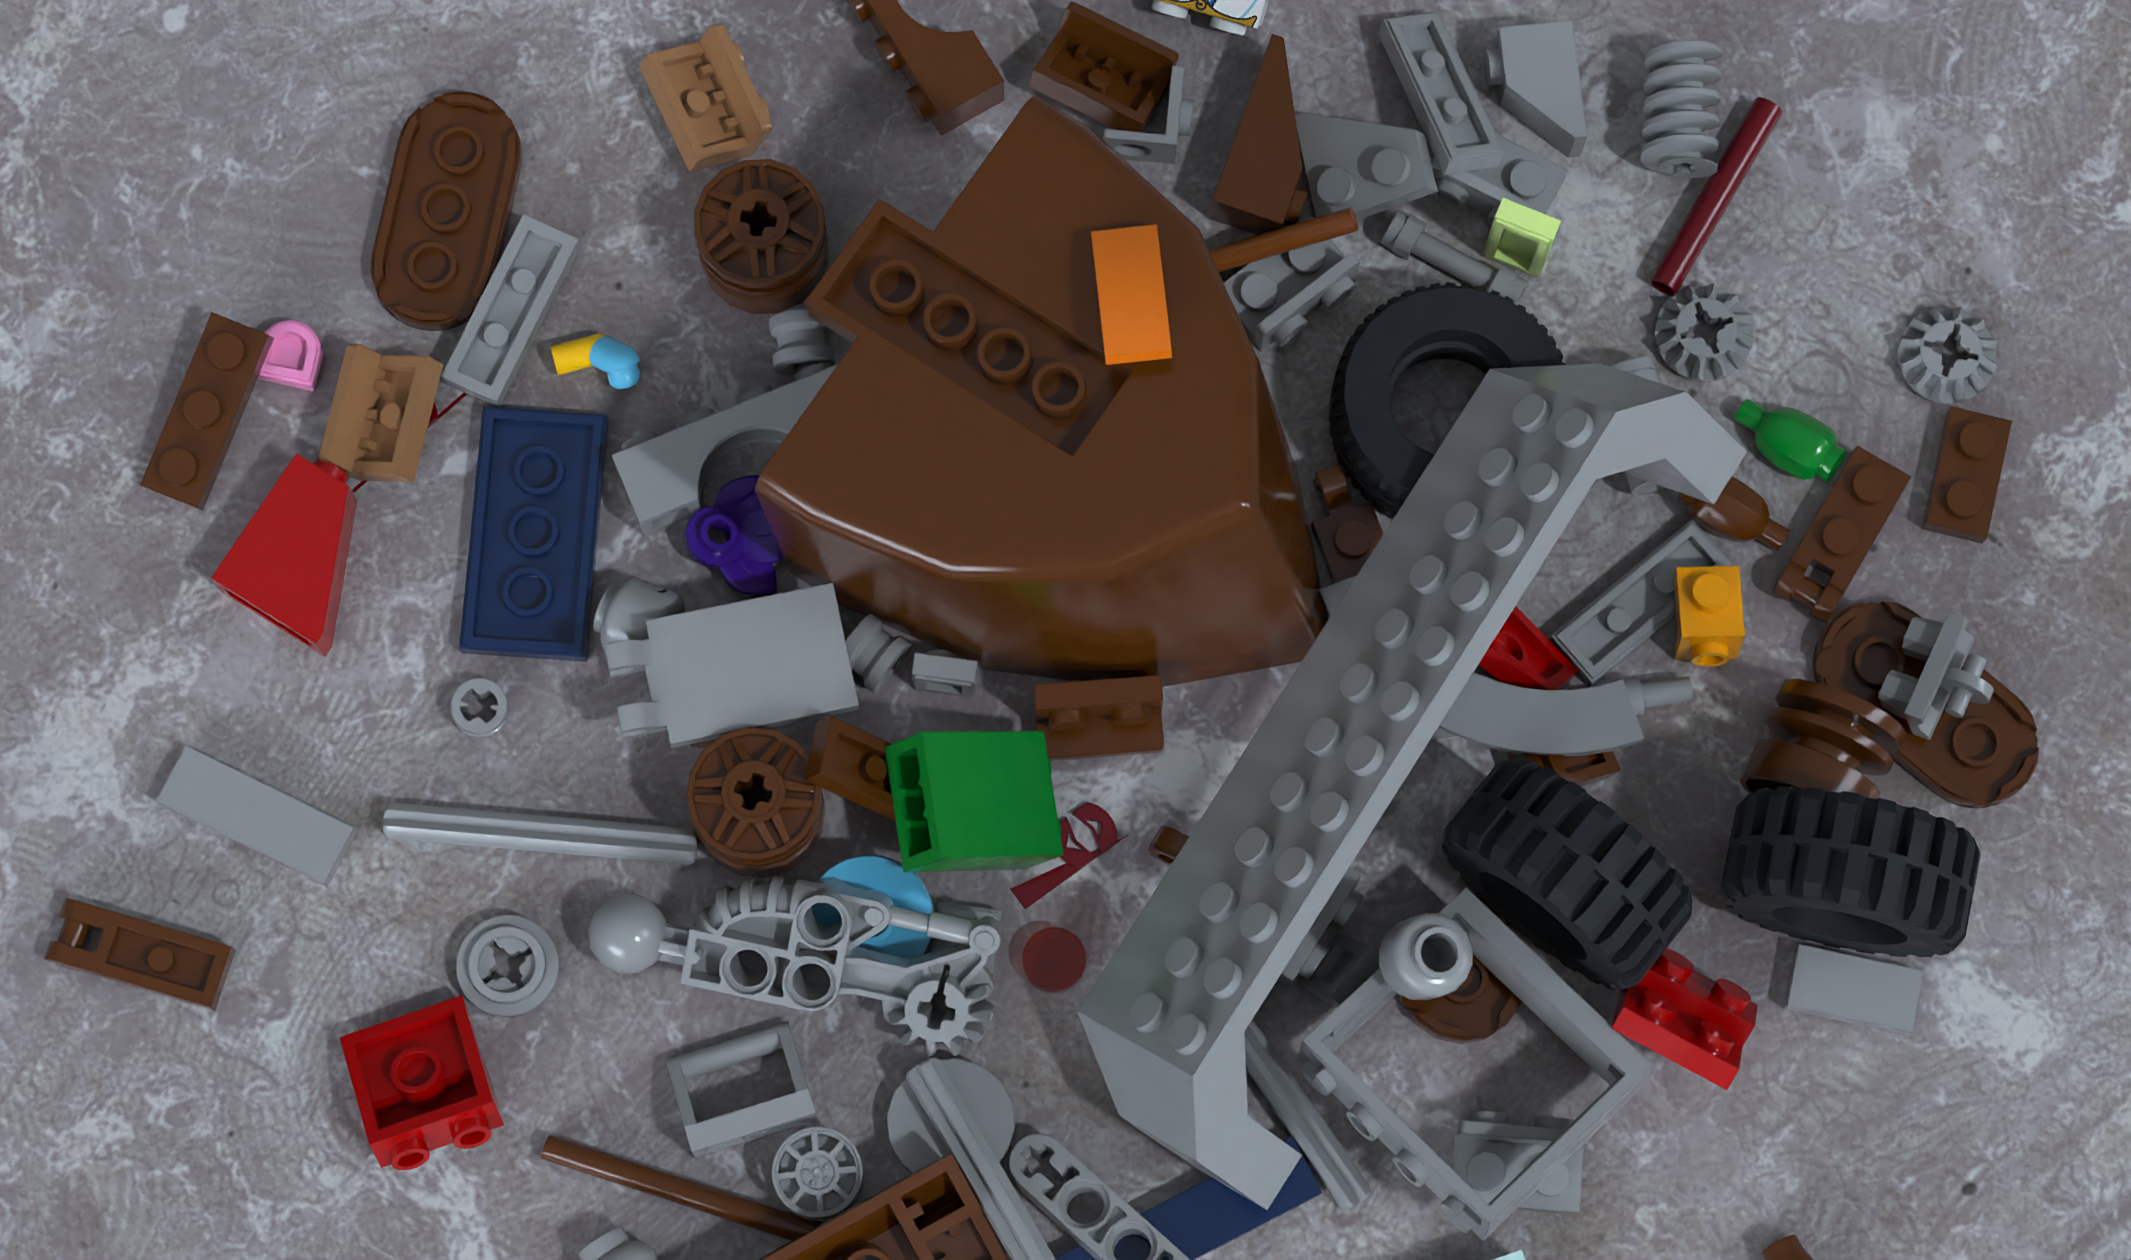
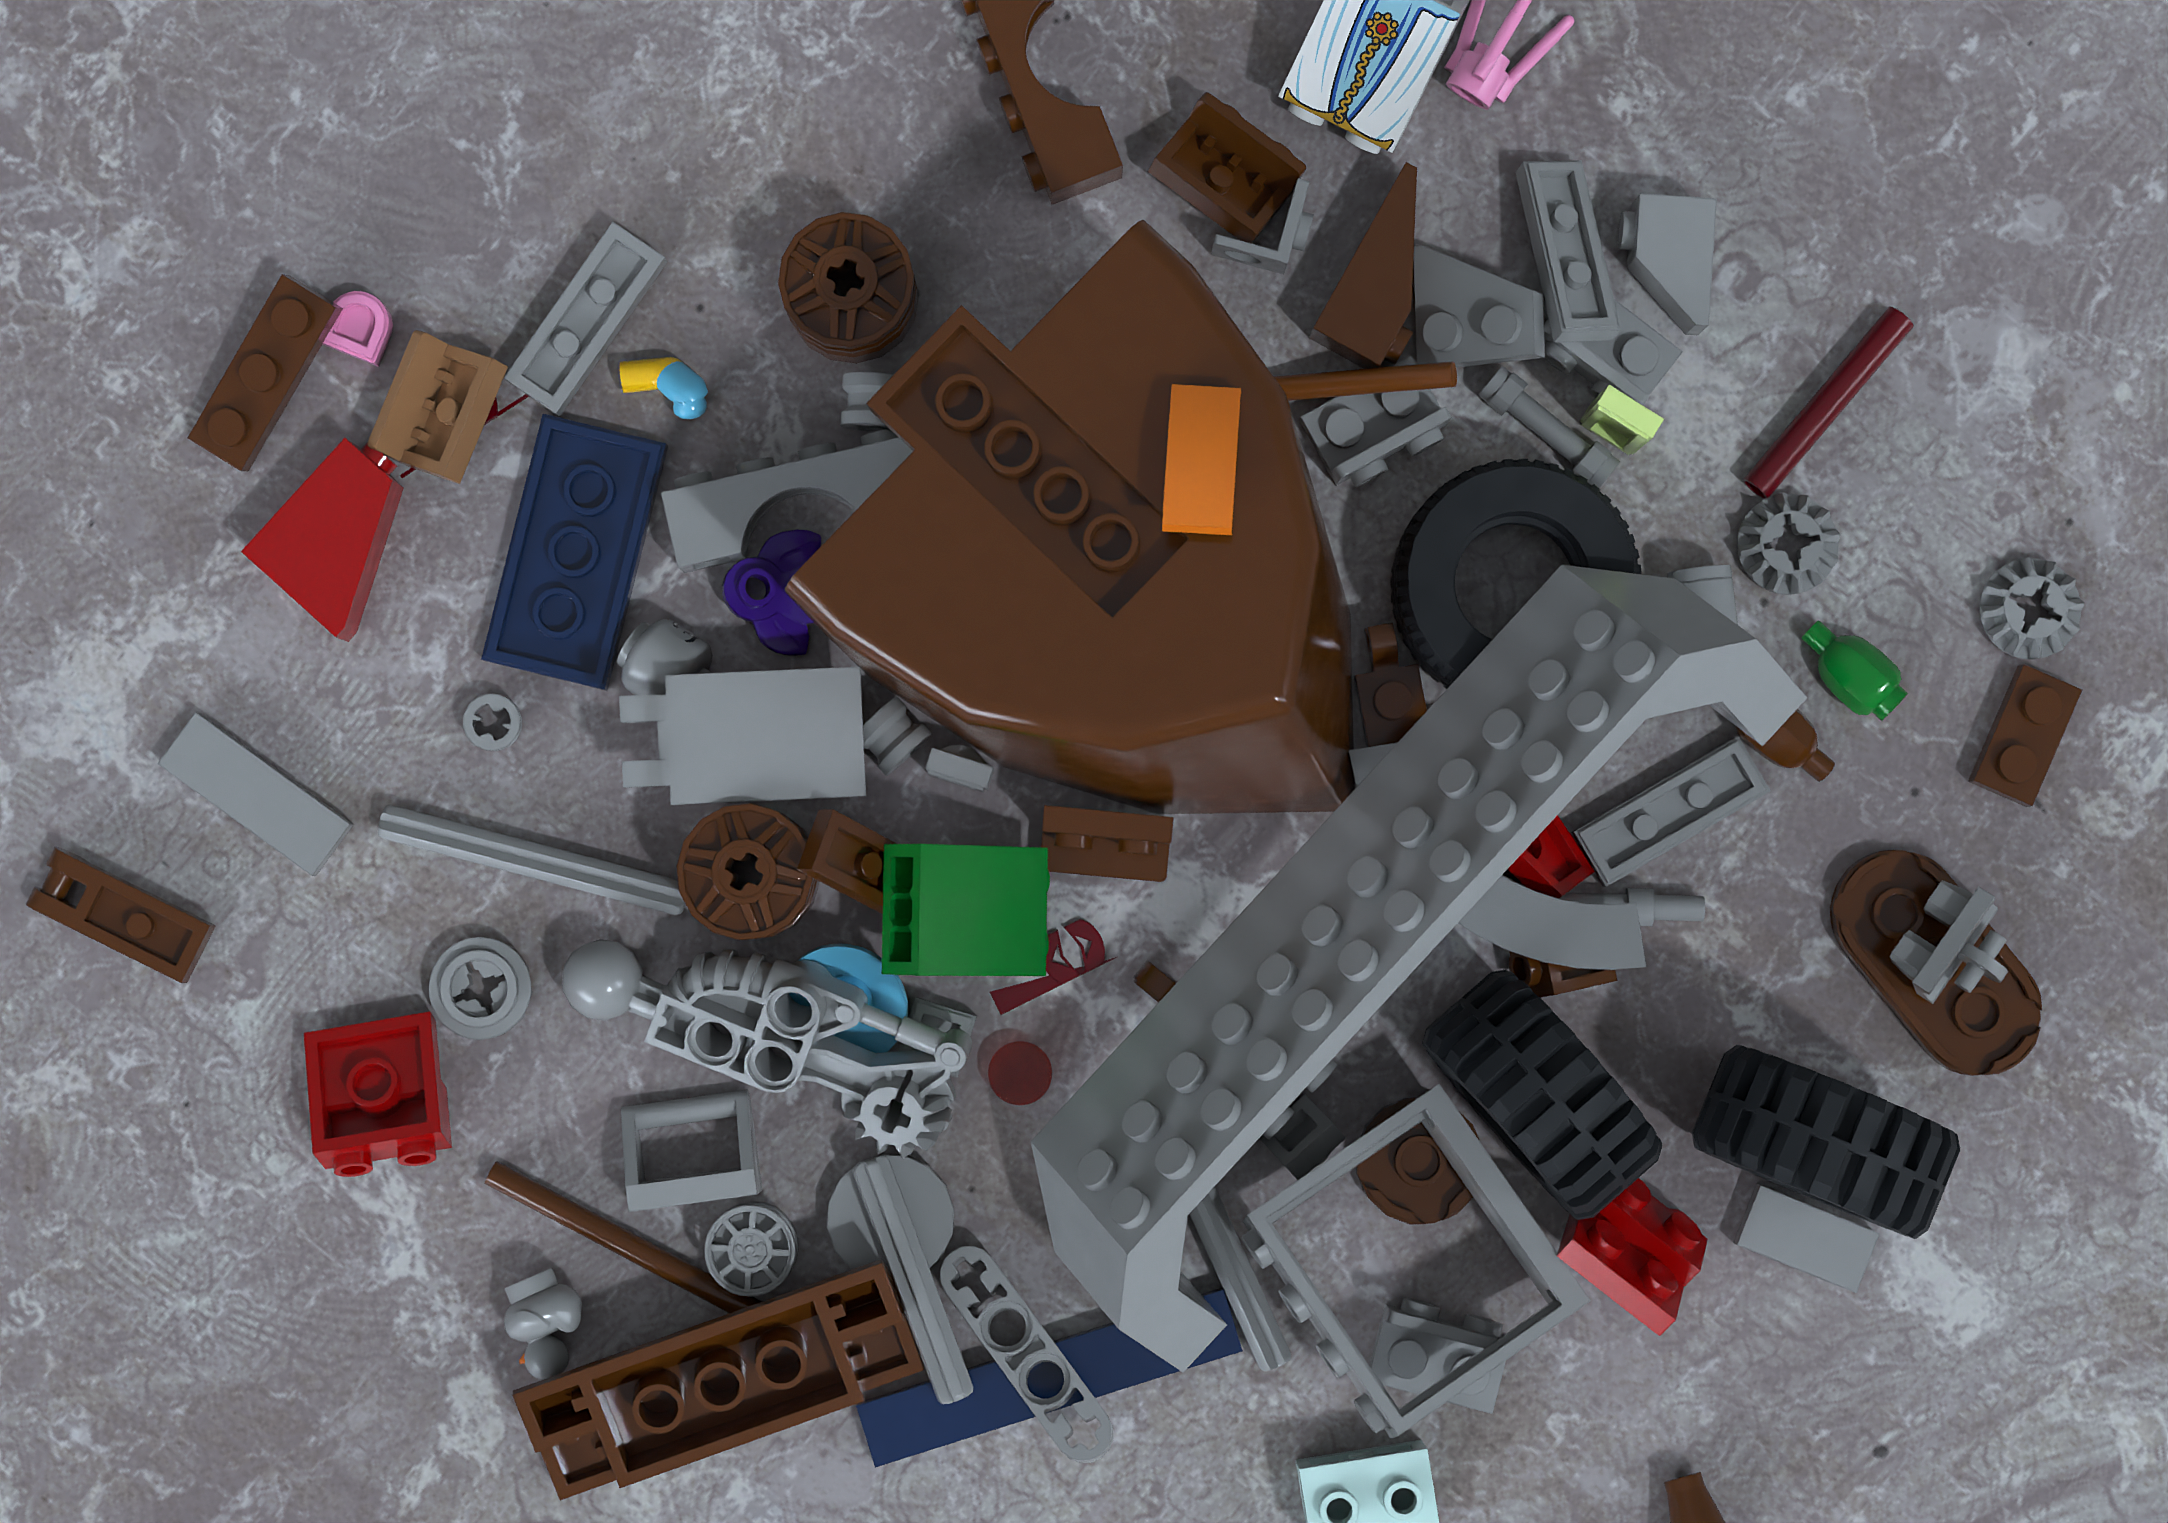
camera: 10 degrees right, 10 degrees up
reddish brown tile [370,91,522,331] -> none
medium nougat bracket [639,23,772,172] -> none
light grey head [1379,913,1473,1000] -> none
light grey piece [1640,40,1722,178] -> none
light orange bracket [1674,566,1745,667] -> none
reddish brown wheel [1739,679,1906,799] -> none
reddish brown plate [1771,446,1911,624] -> none

